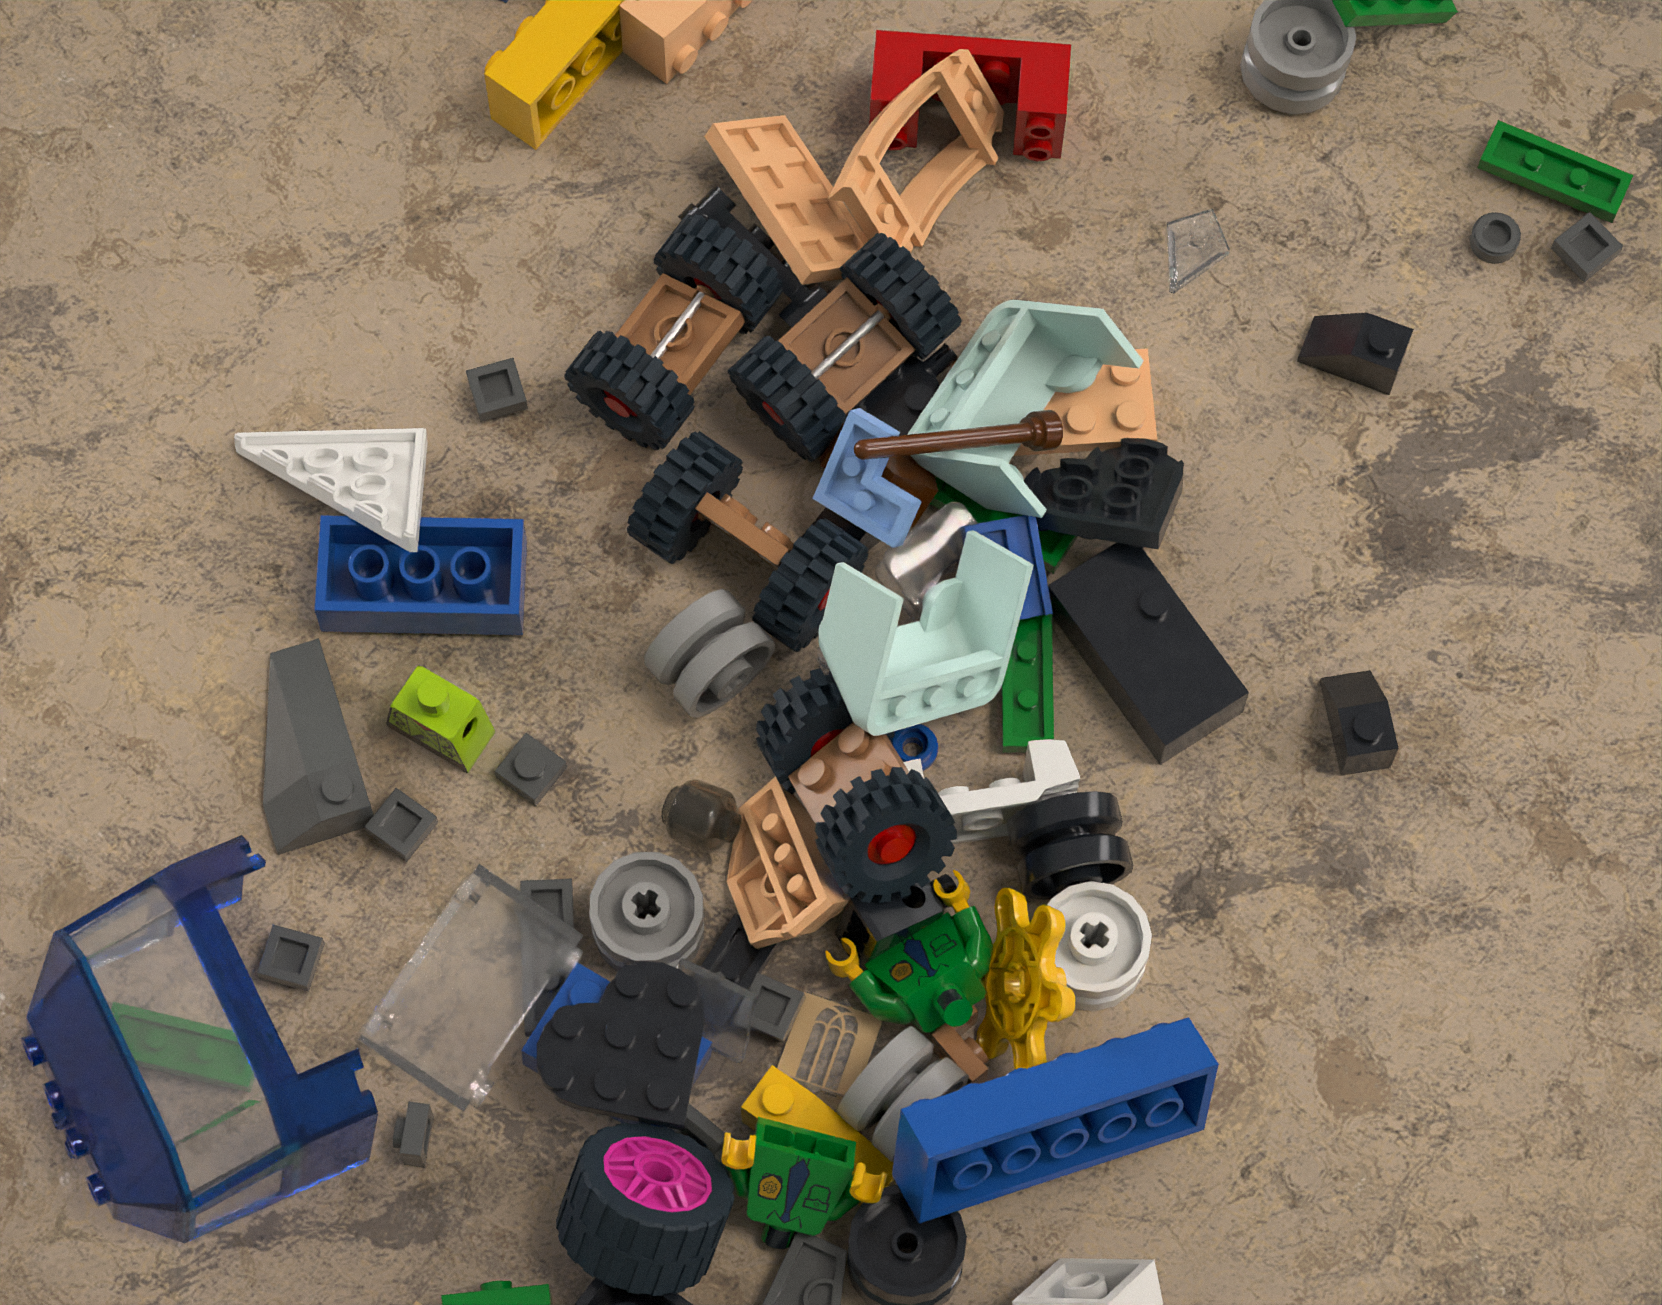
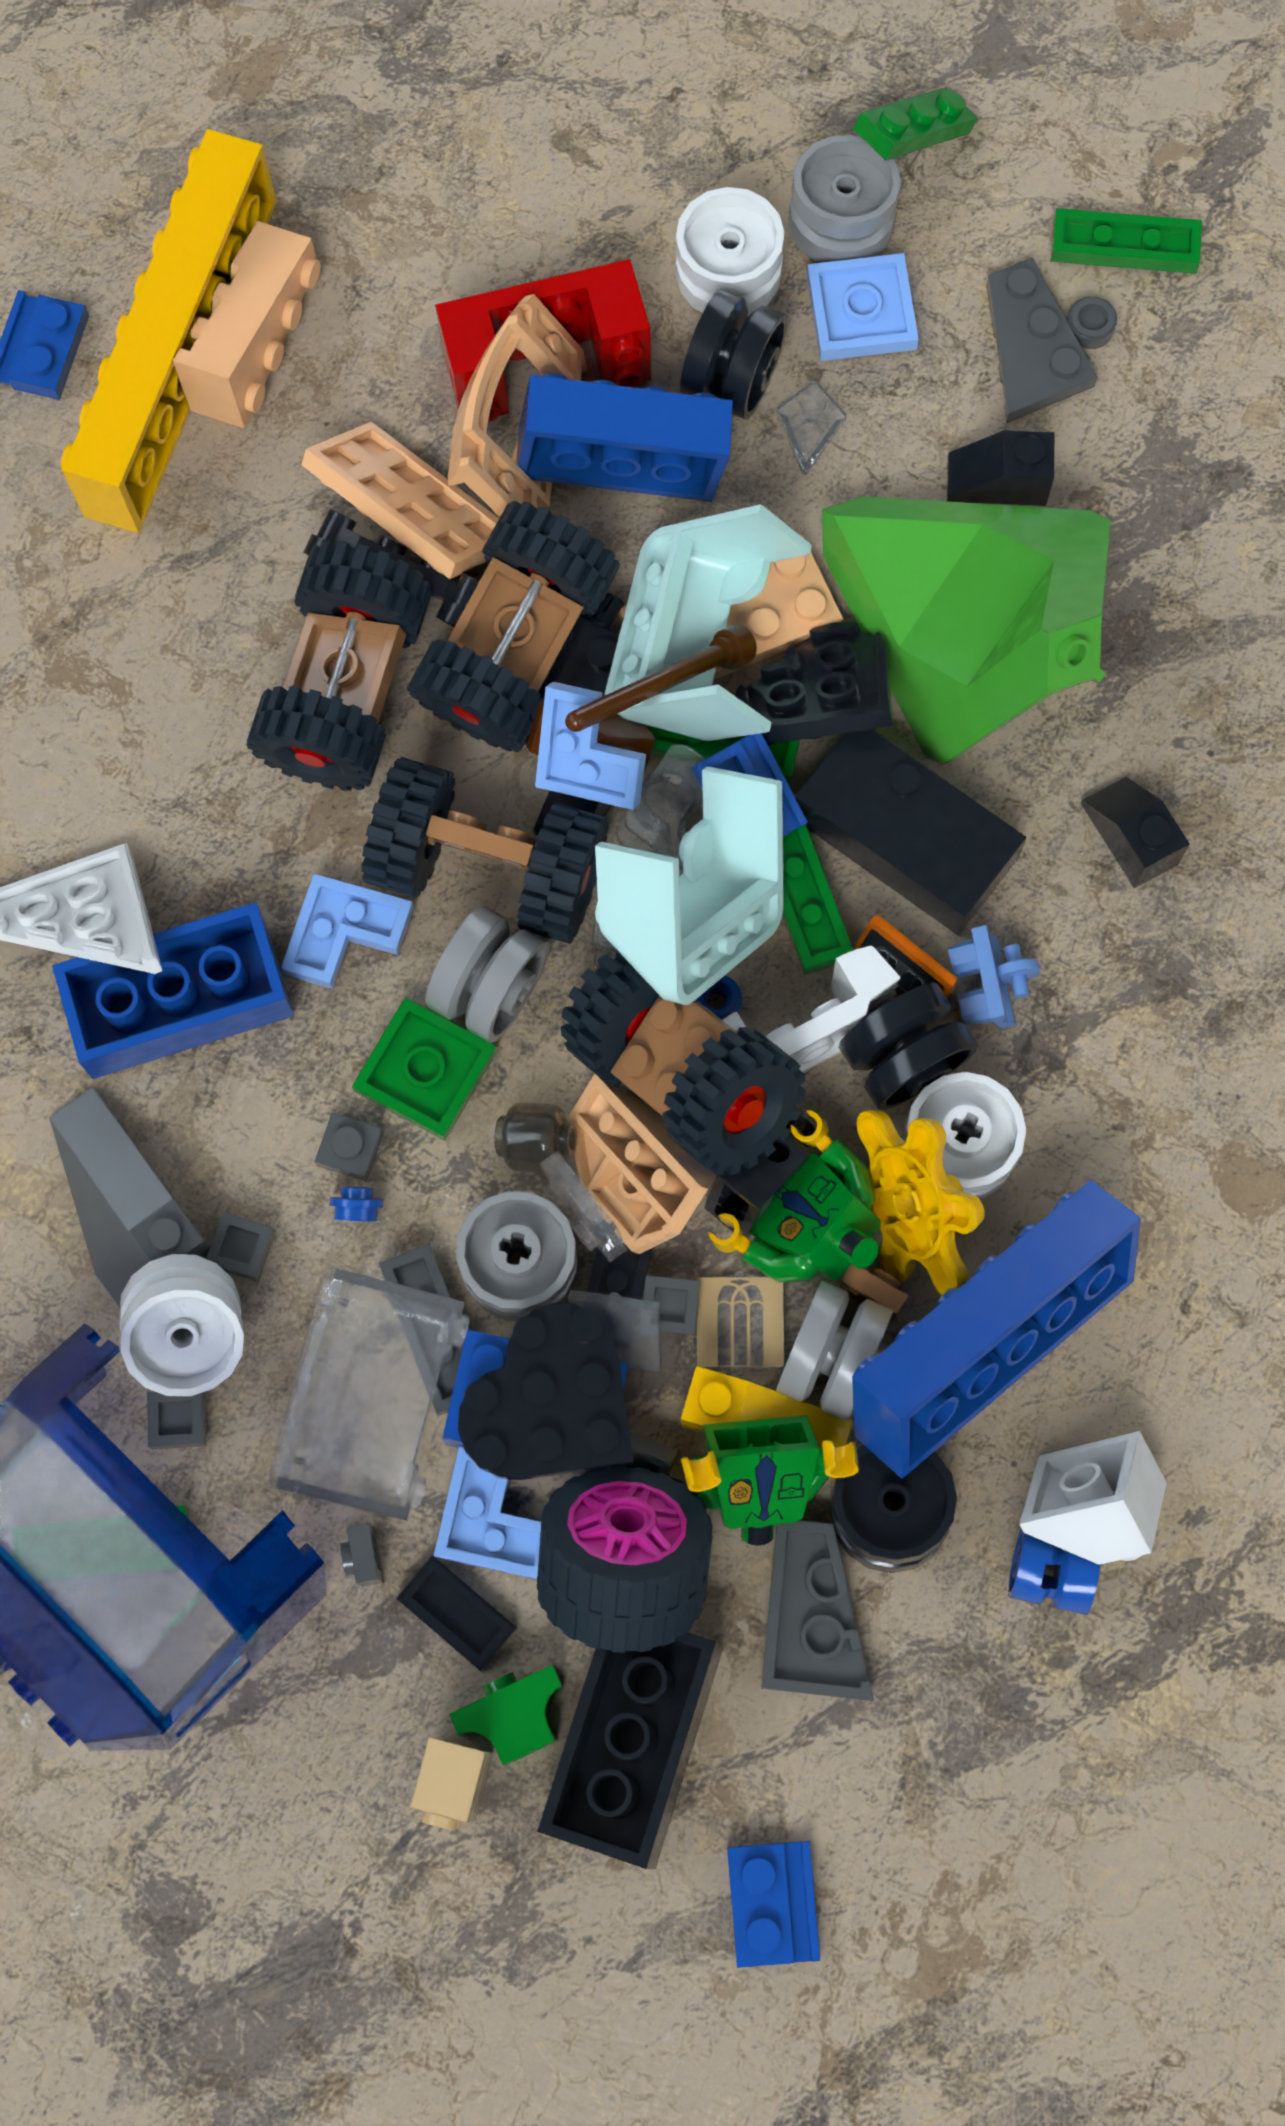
camera: 15 degrees left, 5 degrees up
lime torso [386,665,495,773] -> none
dark grey plate [466,358,528,422] -> none
dark grey plate [1551,212,1623,282] -> none
none -> white wheel [120,1254,244,1396]
none -> light blue plate [281,874,414,989]
none -> blue plate [329,1187,384,1221]
none -> green plate [352,997,498,1141]
none -> black tile [396,1555,518,1672]
none -> light blue plate [434,1447,541,1580]
none -> blue brick [516,373,733,502]
none -> clear plate [540,1151,627,1262]
none -> white wheel [676,187,785,316]
none -> black wheel [680,289,788,420]
none -> light blue plate [807,253,919,361]
none -> bright green panel [822,496,1111,765]
none -> slope [853,915,957,1000]
none -> medium blue hips [948,925,1040,1029]
none -> dark grey wing [986,258,1098,423]

